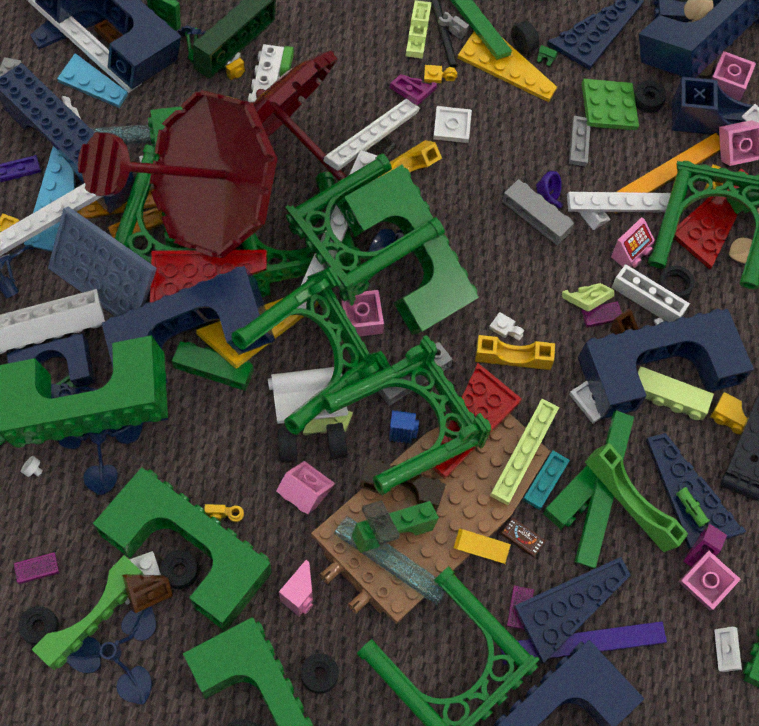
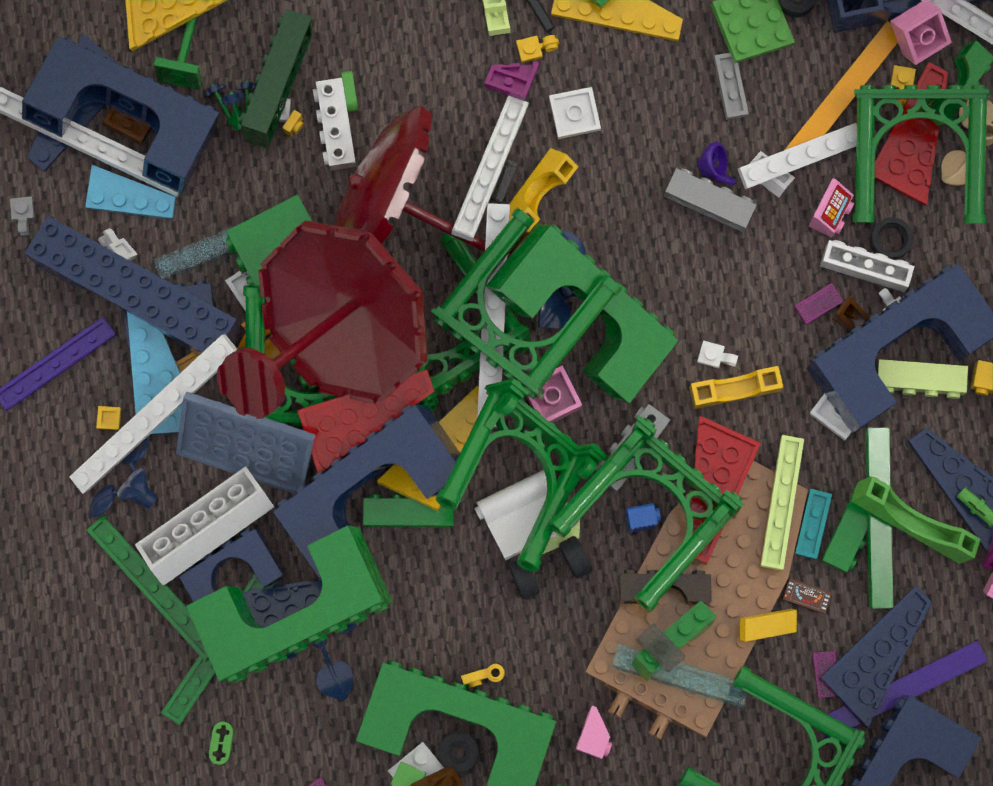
camera: 15 degrees left, 15 degrees up
white tile [21,456,43,477] -> none
bright pink slope [276,461,335,514] -> none
yellowish green wing [562,283,614,312] -> none

